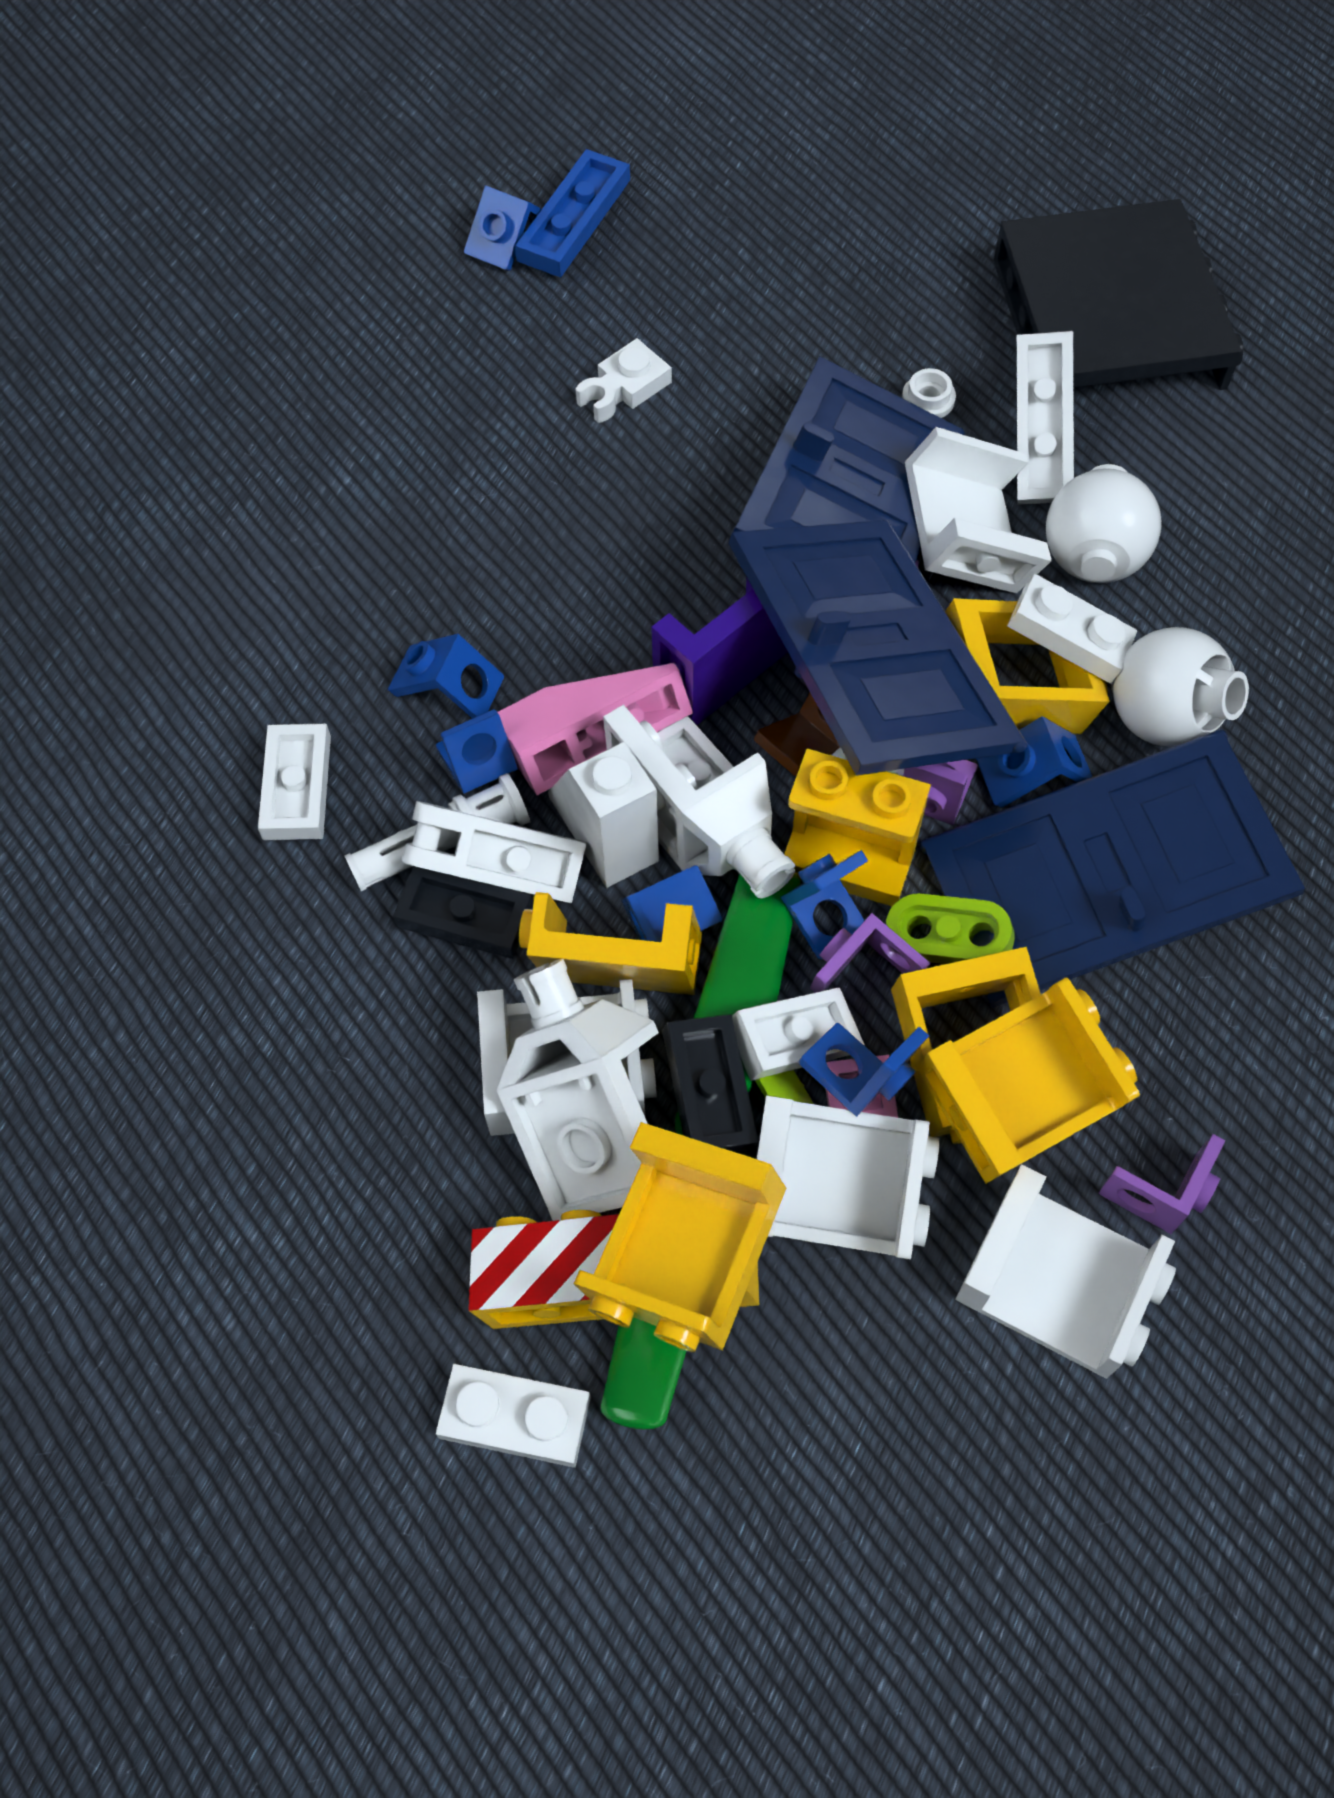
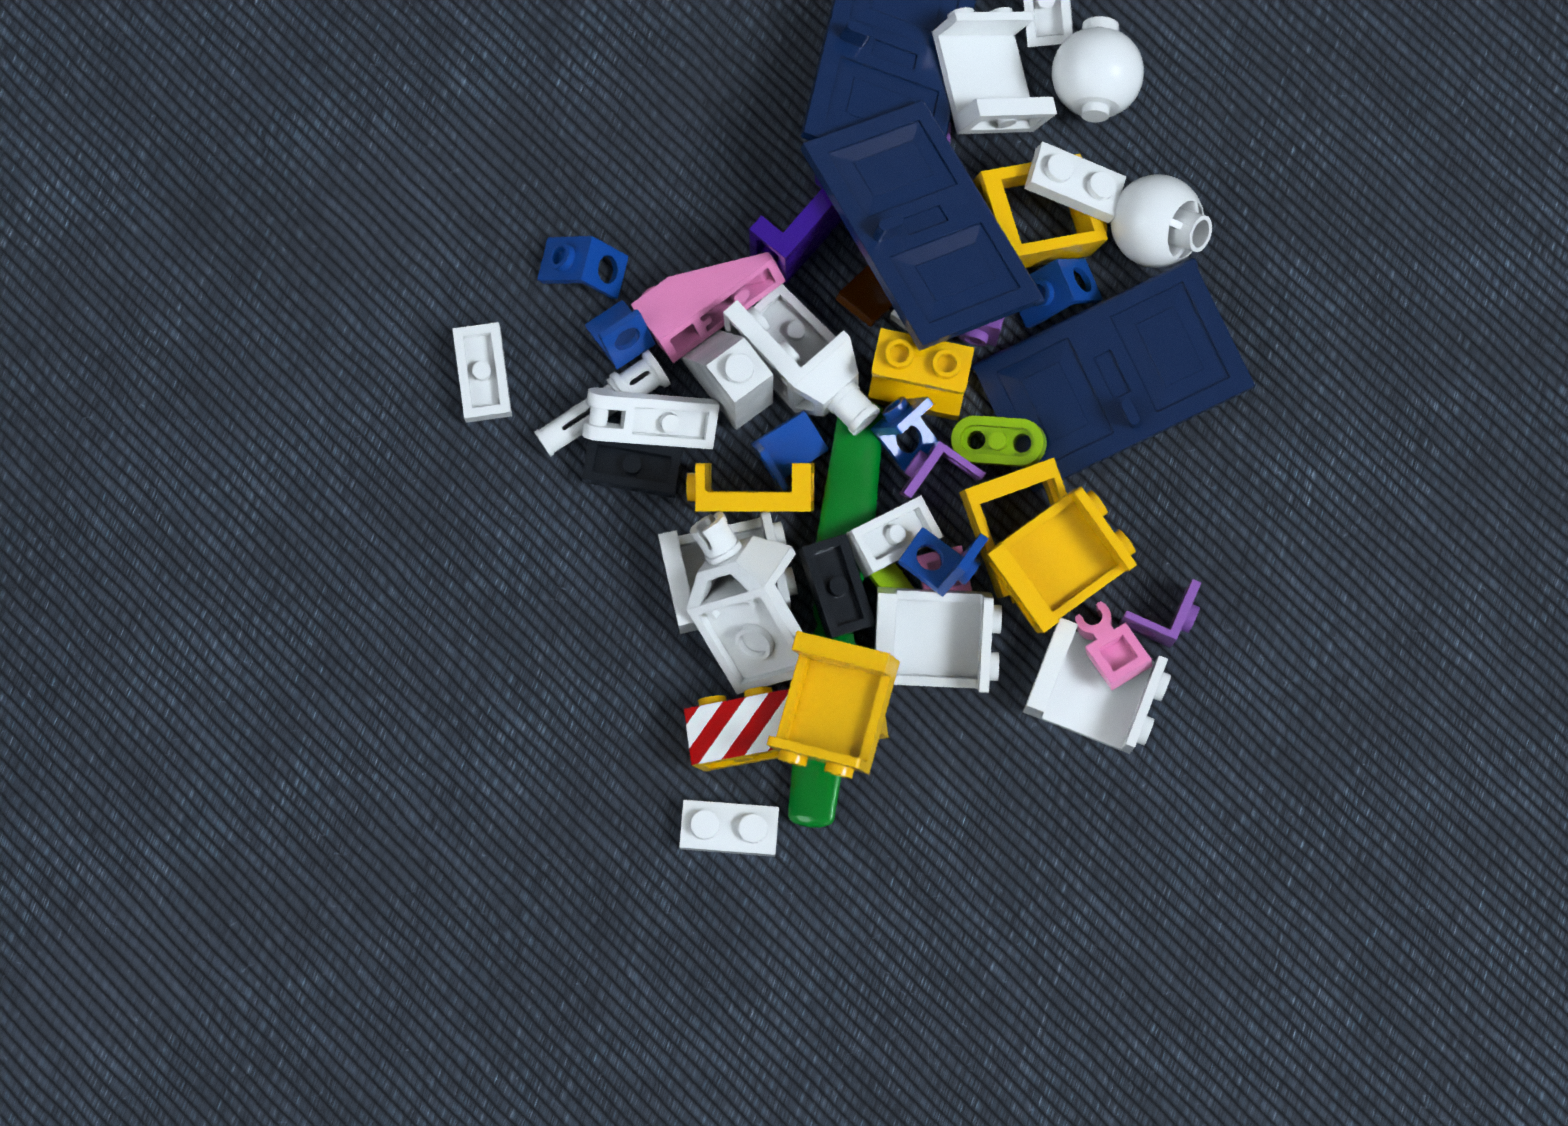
camera: 10 degrees left, 15 degrees up
none -> bright pink plate [1075,601,1152,690]

